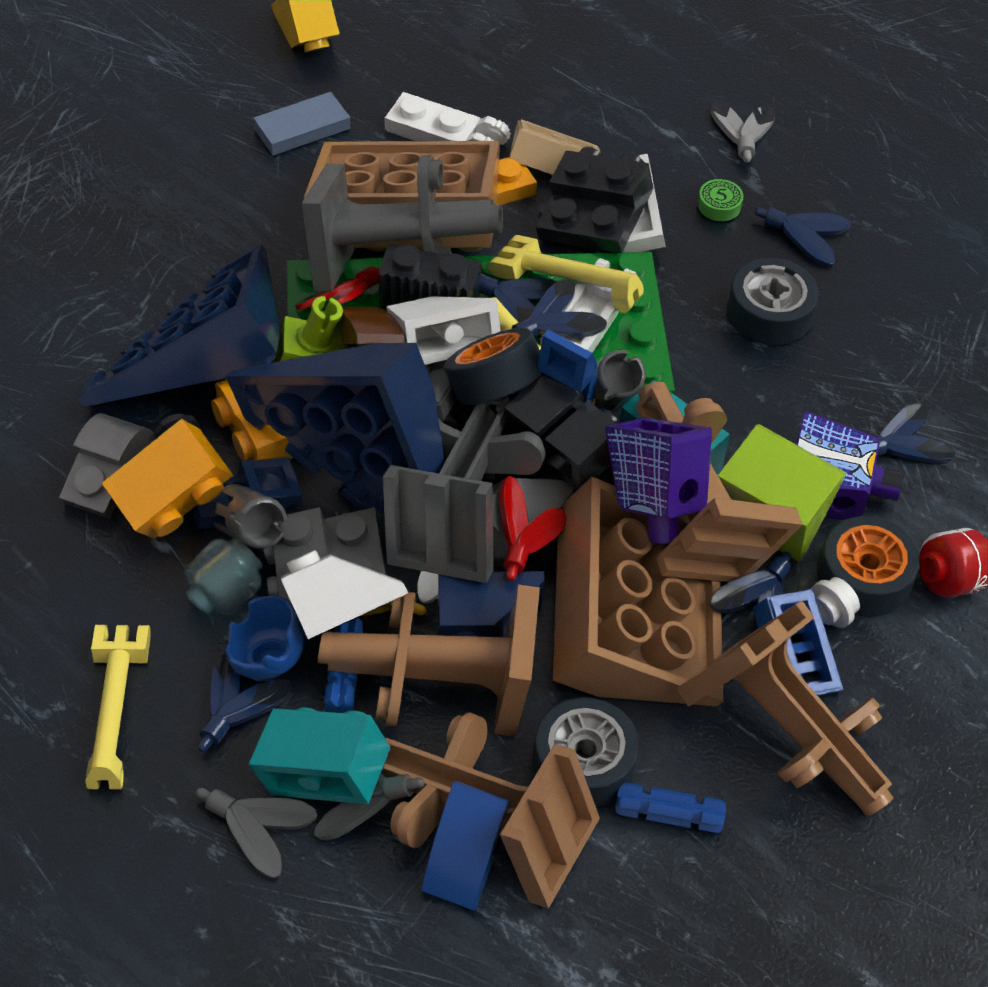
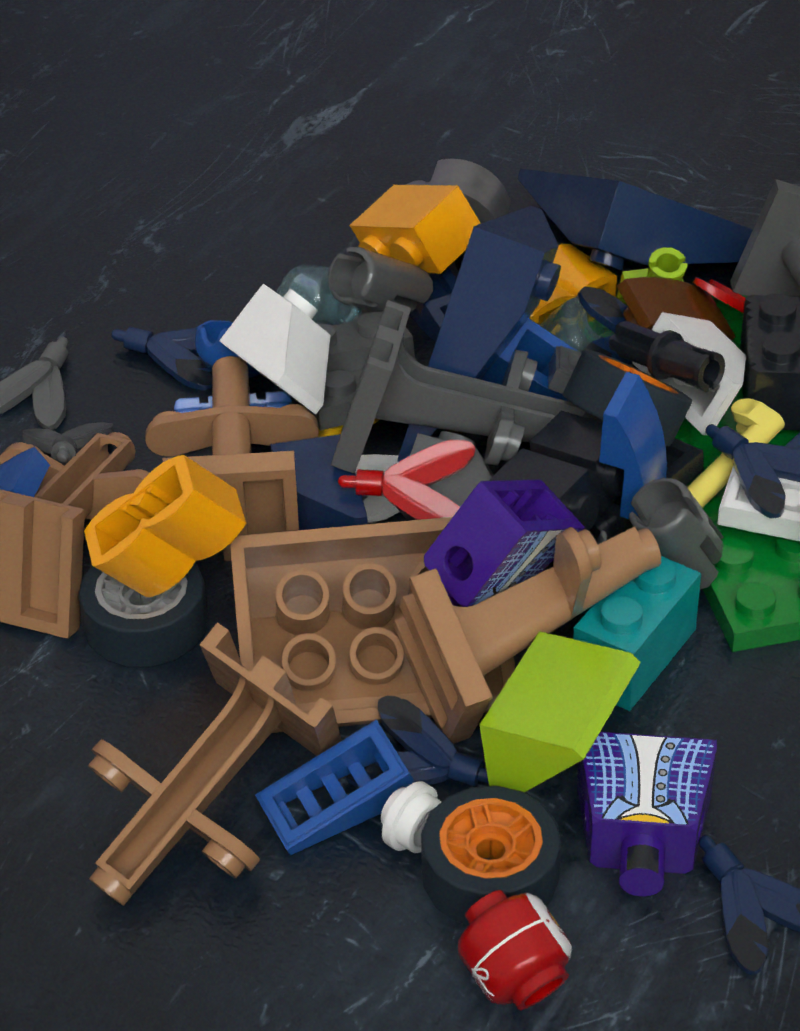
camera: 85 degrees right, 10 degrees down
light yellow hinge [85,625,151,790] -> none
teal brick [249,707,391,804] -> none
blue axle [615,782,726,833] -> none
none -> light orange brick [84,455,246,598]
none -> black axle [609,321,725,392]

